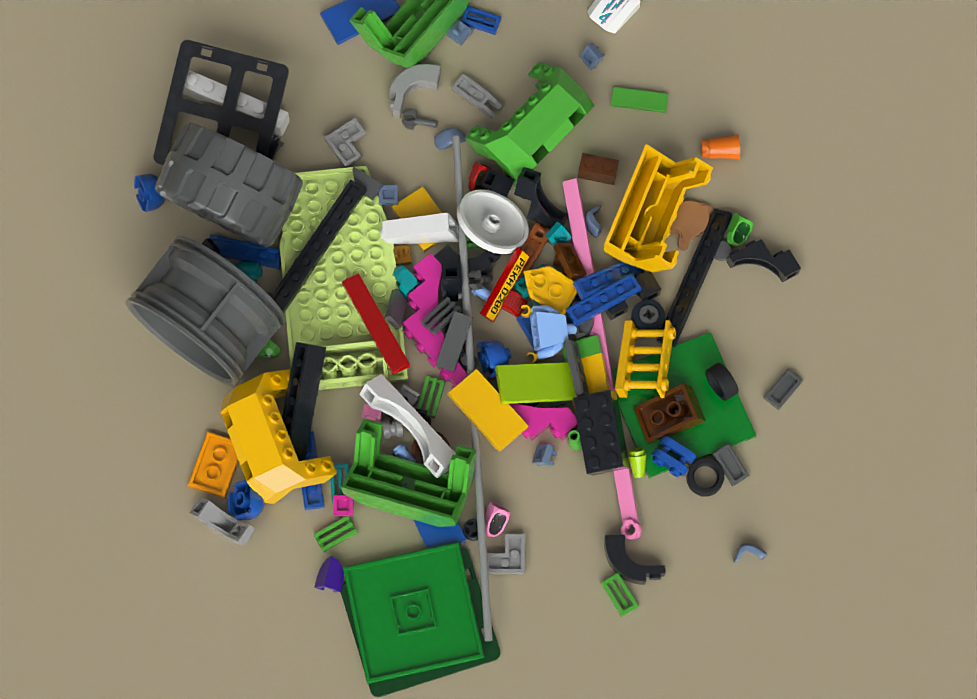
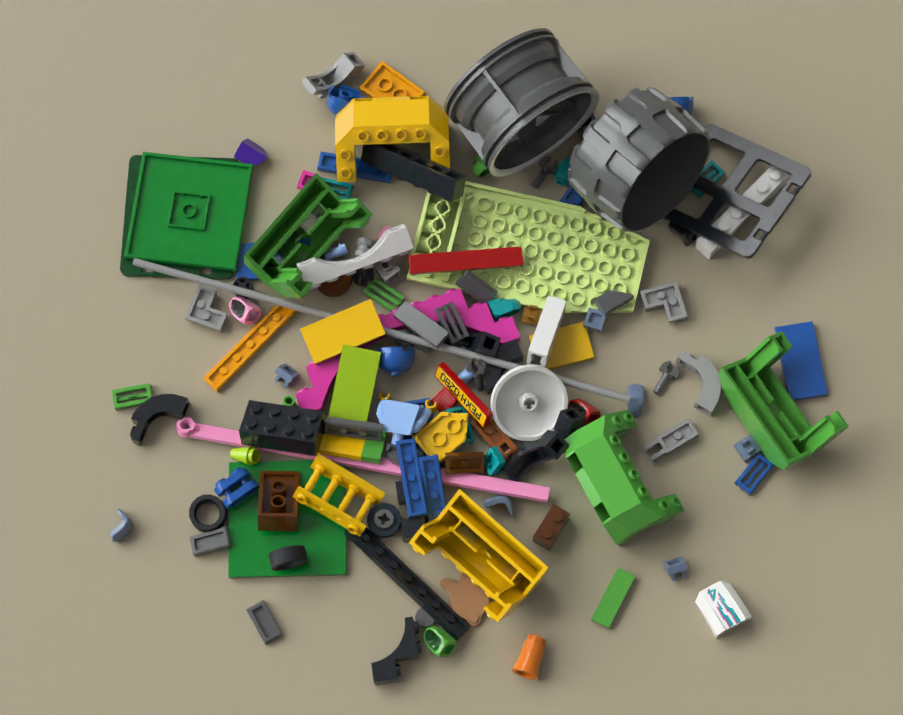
camera: 115 degrees right, 0 degrees up
black tile [271,179,367,313] -> none
bright green tile [314,516,358,553] -> none
none -> light orange tile [203,298,297,393]

